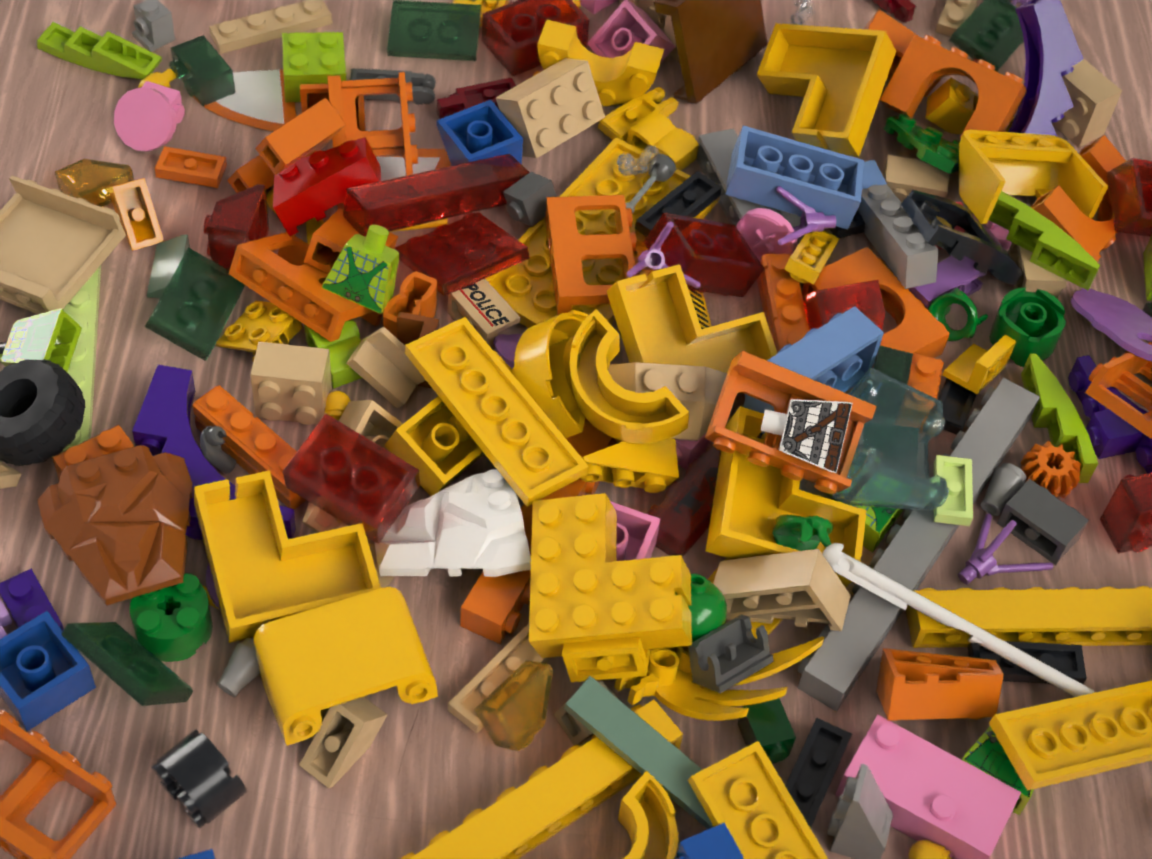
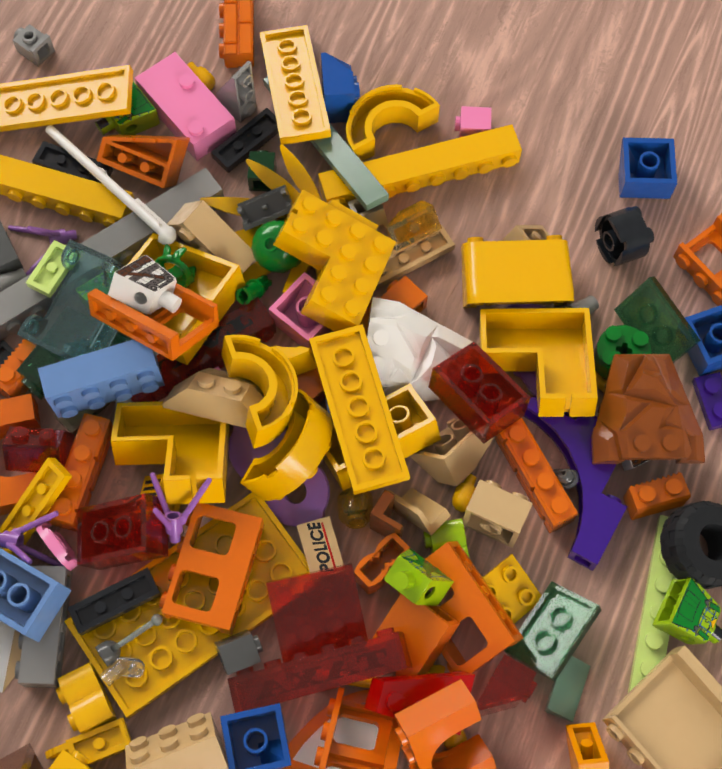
camera: 155 degrees left, 15 degrees up
none -> green axle [236,275,272,305]

